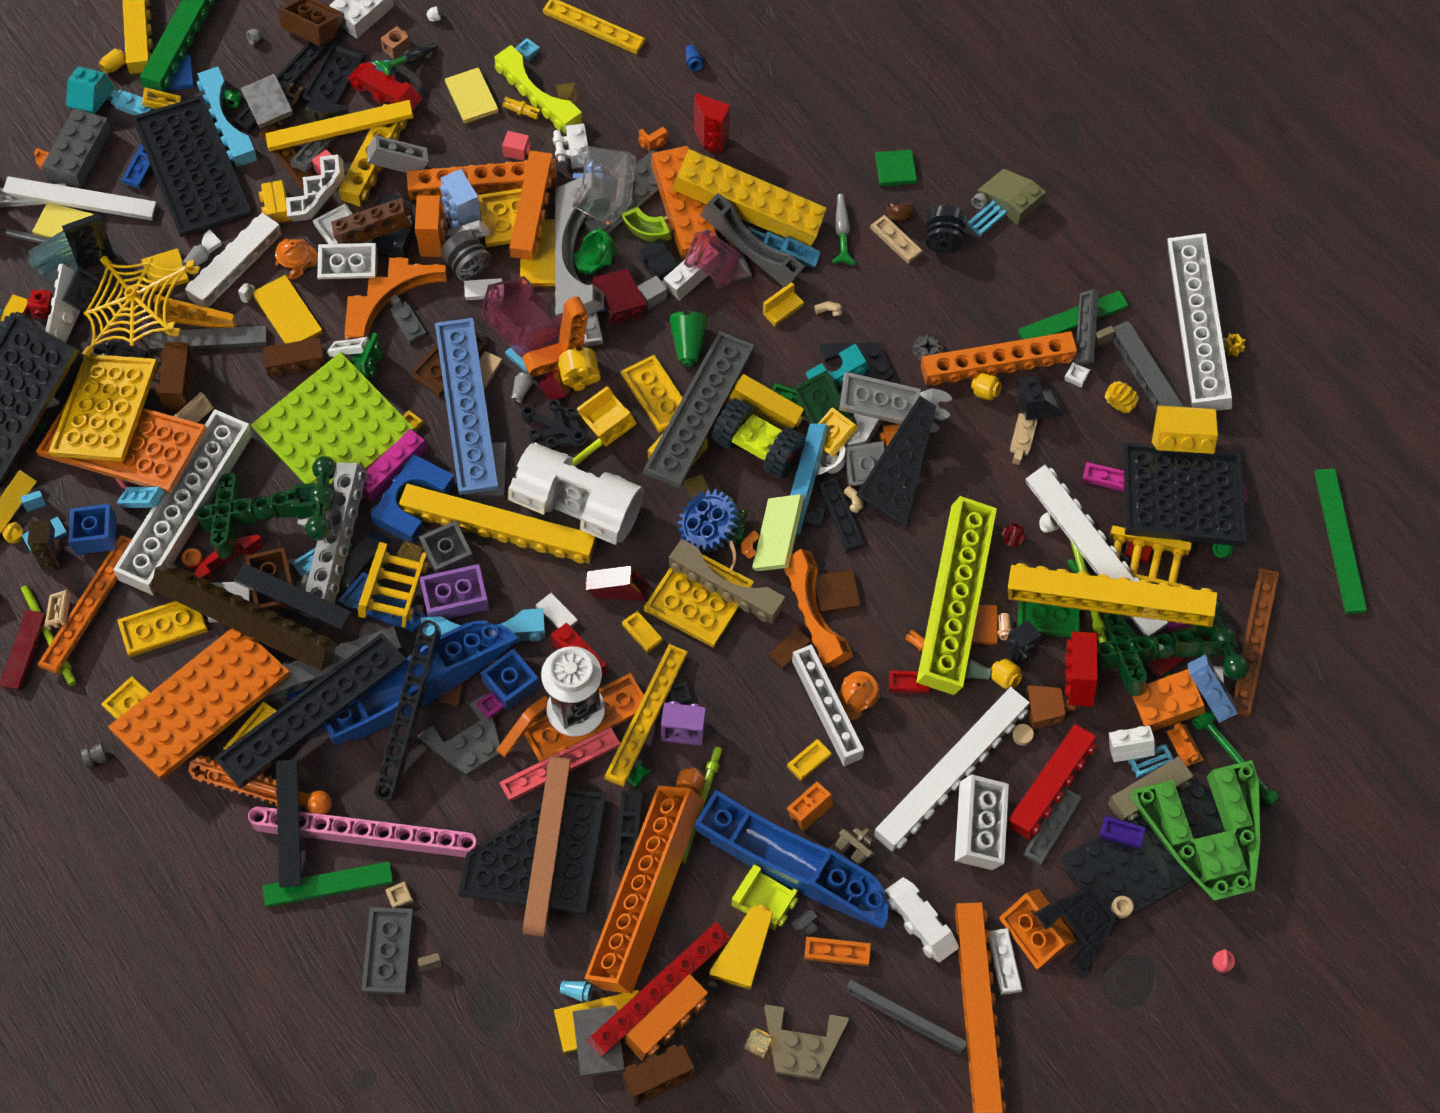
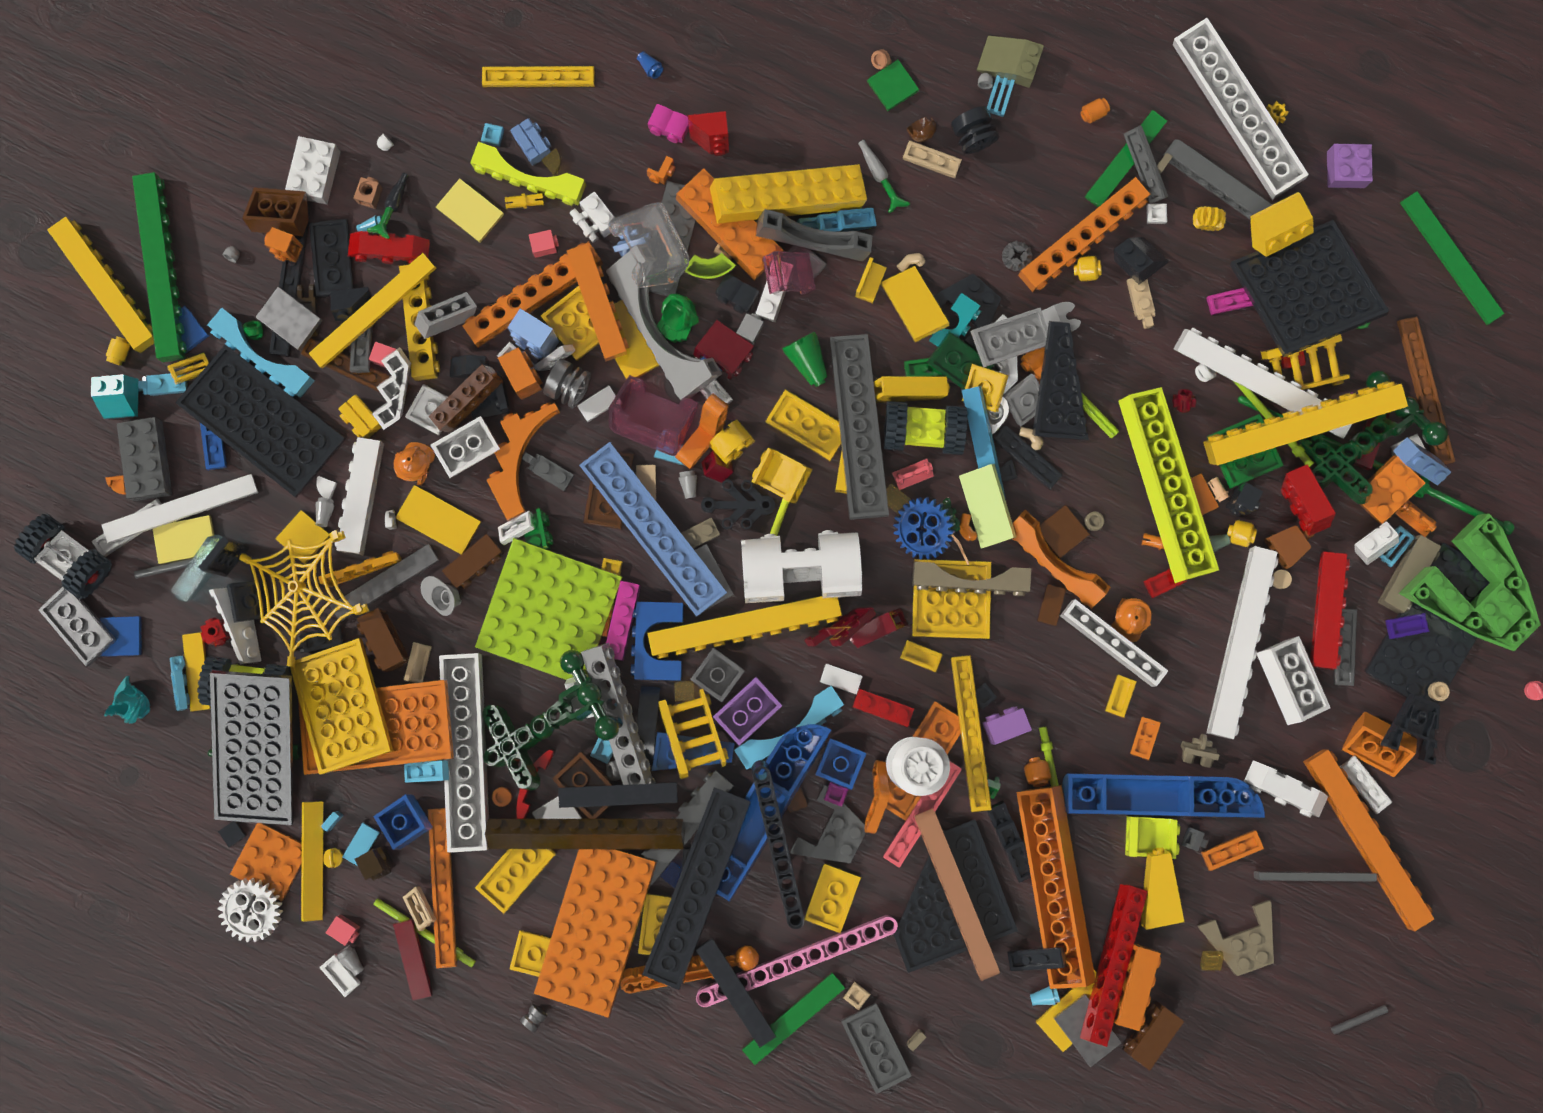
camera: 30 degrees left, 20 degrees up
none -> orange brick [264,227,303,263]
none -> light grey piece [421,576,462,616]
none -> medium blue brick [510,118,552,166]
none -> dark pink brick [648,104,689,143]
none -> dark tan plate [681,518,720,549]
none -> dark red wing [804,607,876,646]
none -> yellow plate [804,863,861,933]
none -> nougat tile [871,49,892,69]
none -> yellow tile [881,266,949,342]
none -> coral hinge [892,459,934,490]
none -> black tile [1007,947,1067,971]
none -> orange brick [1081,98,1110,124]
none -> lime axle [1081,392,1119,438]
none -> dark tan tile [1084,512,1104,531]
none -> medium lavender brick [1327,144,1372,188]

